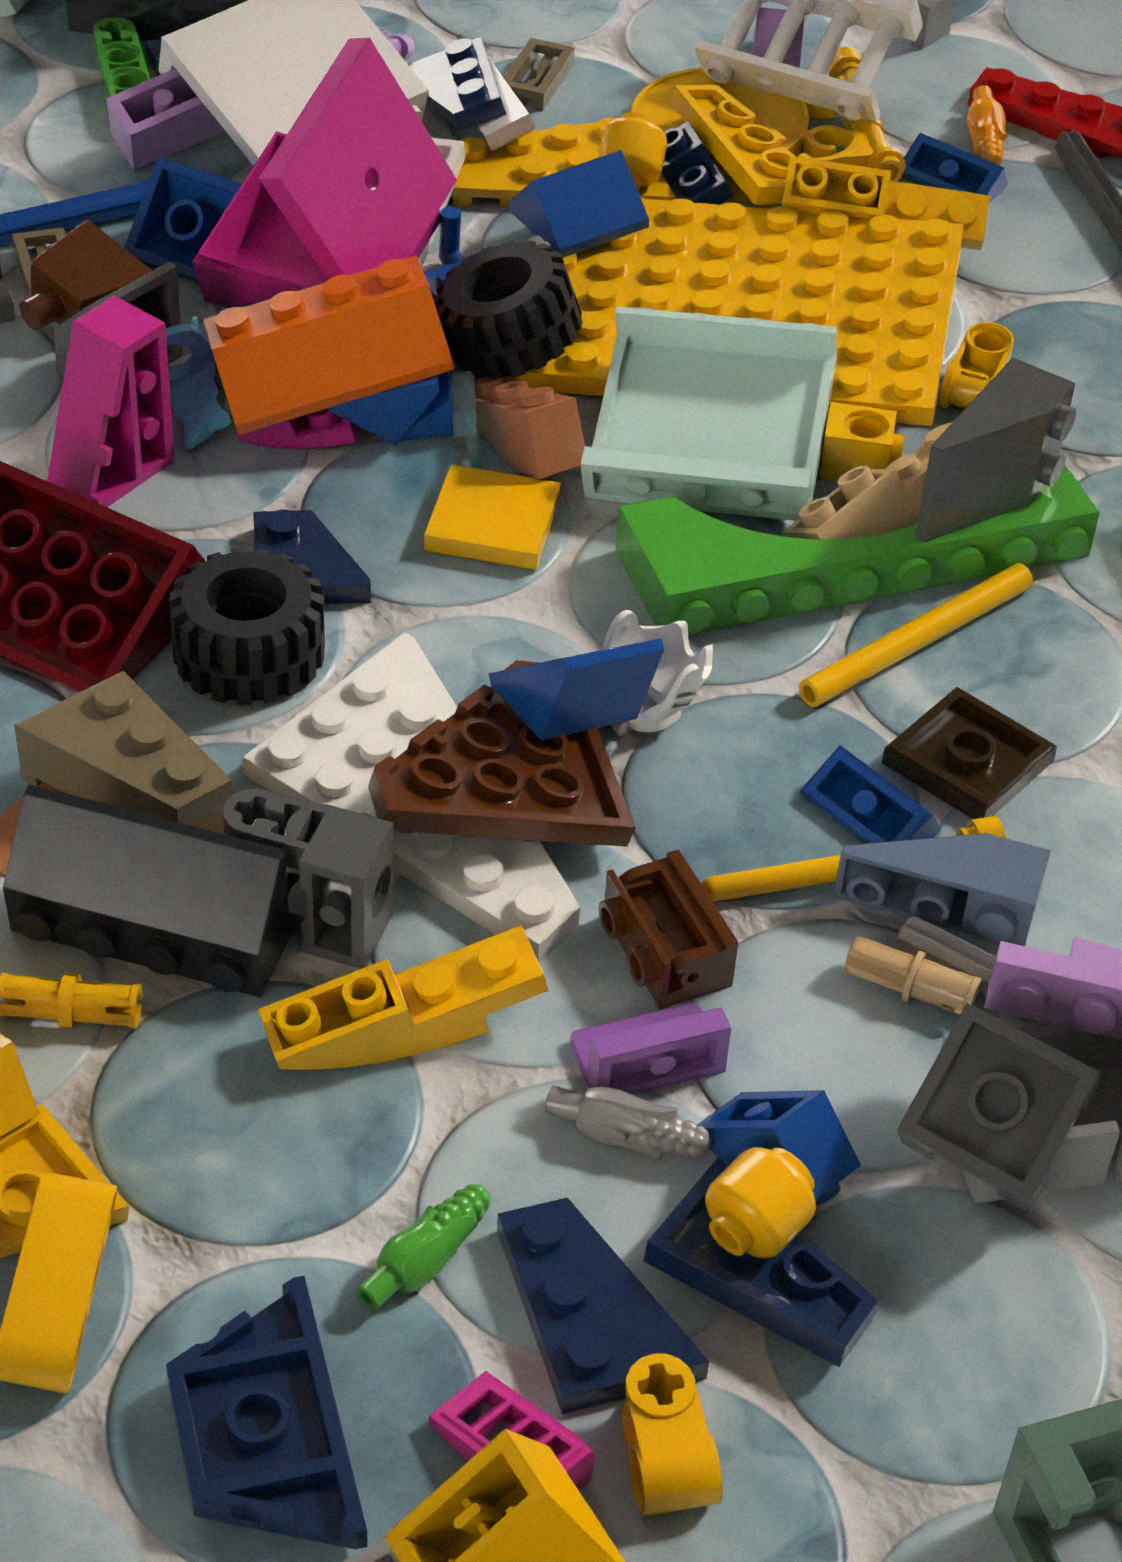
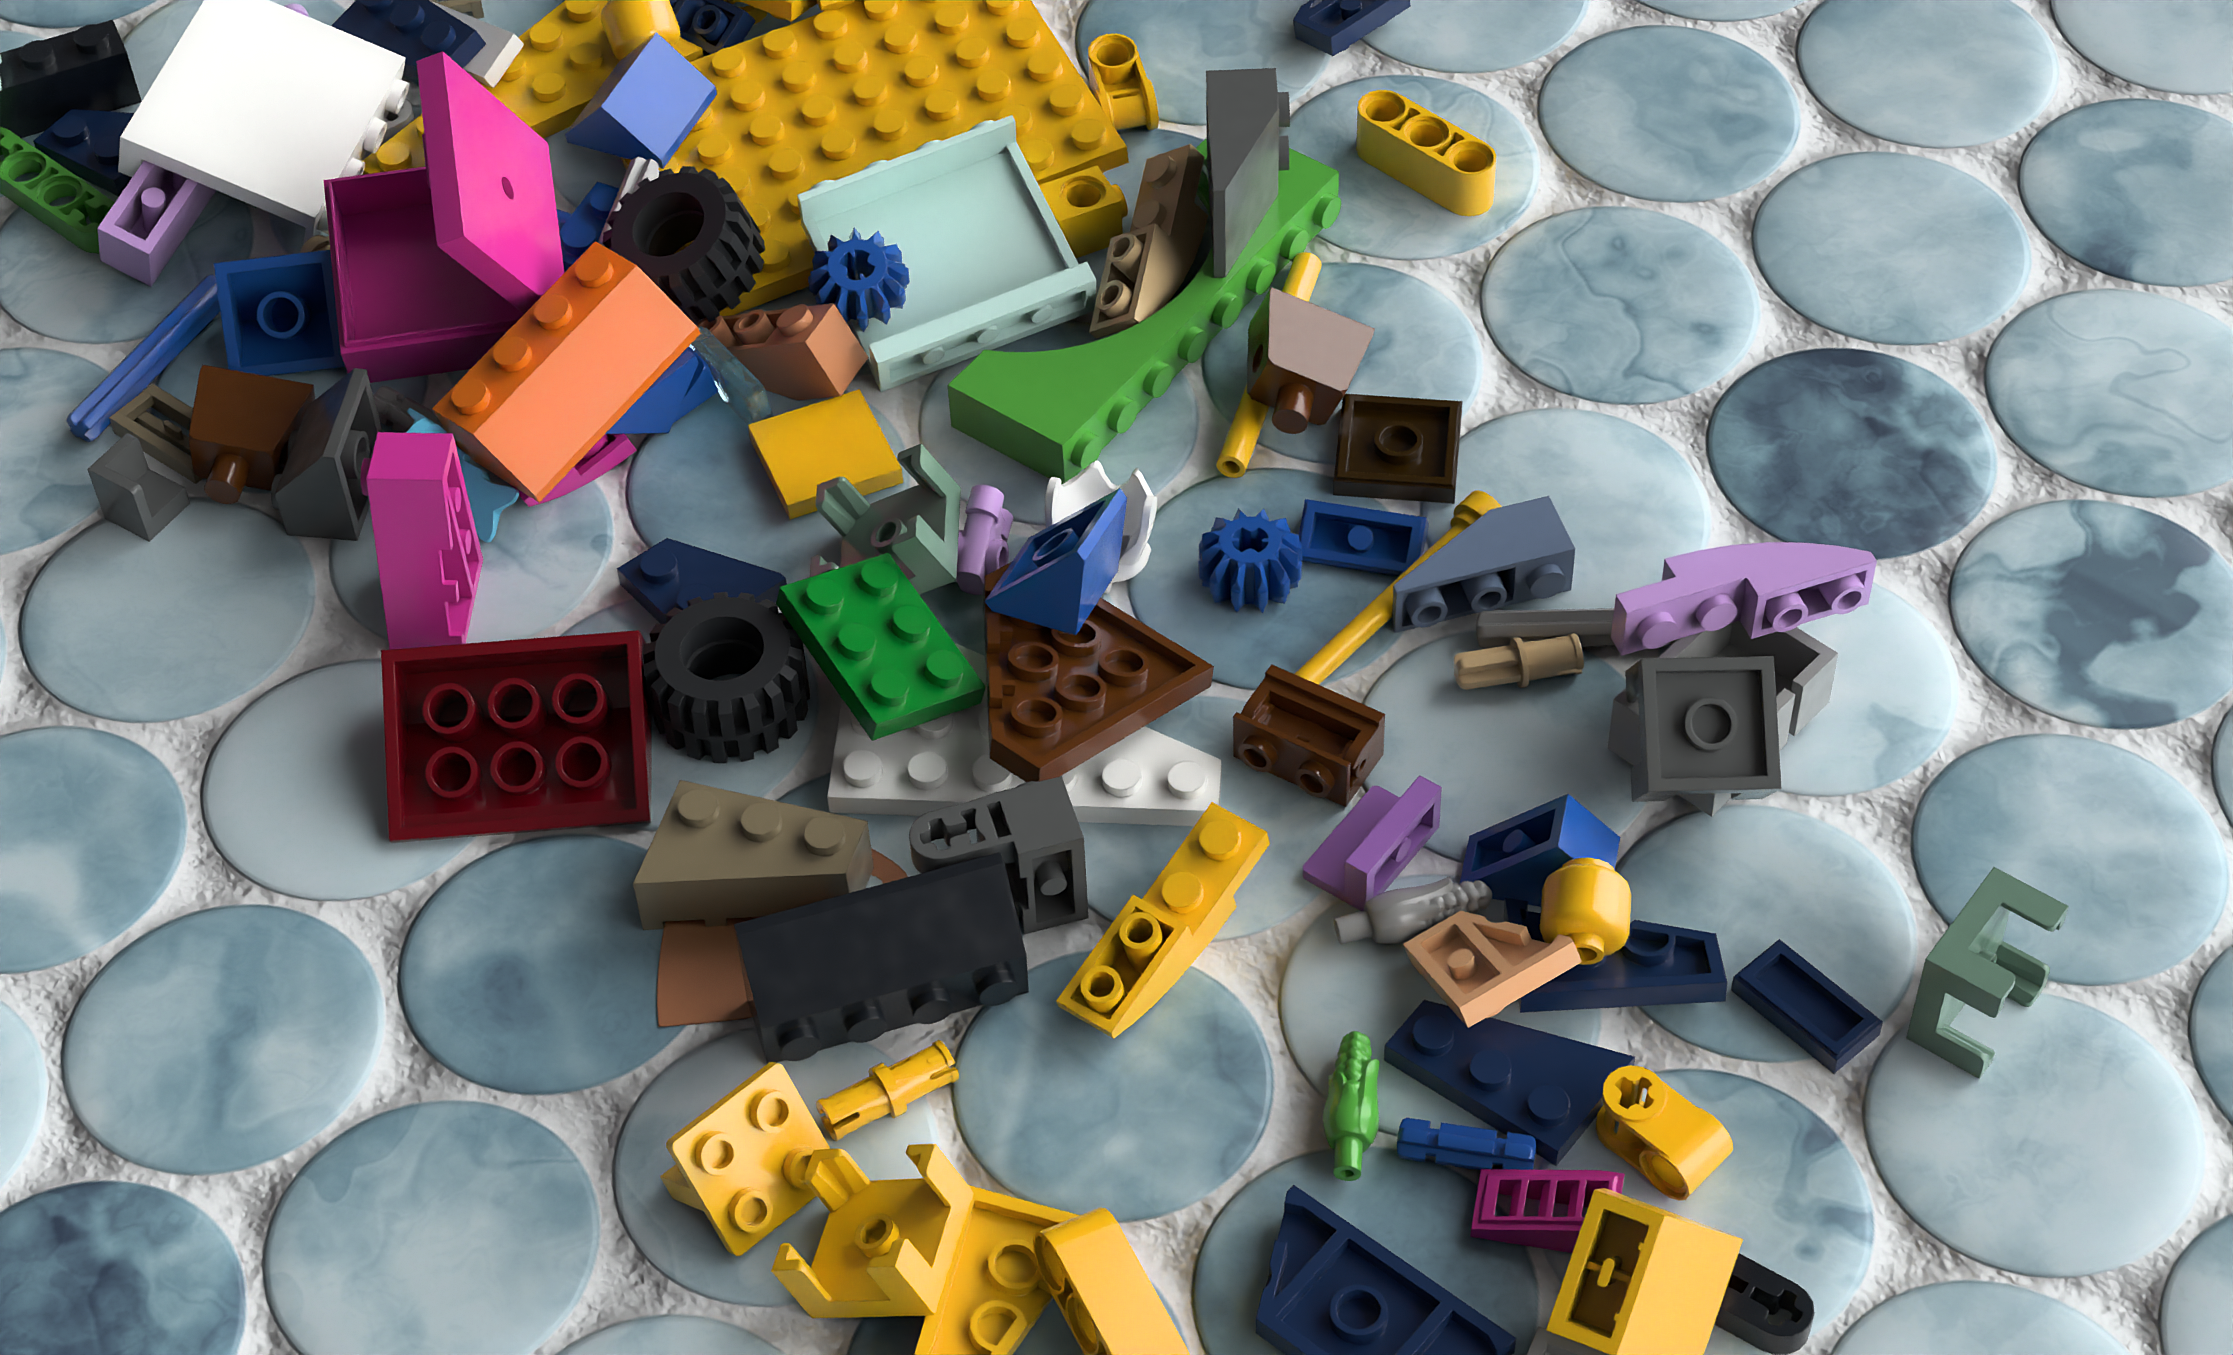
camera: 30 degrees left, 5 degrees up
none -> green plate [776,552,986,741]
none -> blue gear [808,227,910,332]
none -> sand green panel [810,444,961,595]
none -> lavender plate [956,485,1013,595]
none -> blue gear [1198,508,1302,613]
none -> torso [1247,287,1375,434]
none -> blue axle [1397,1118,1536,1170]
none -> light nougat wing [1403,911,1582,1028]
none -> dark blue tile [1731,939,1883,1074]

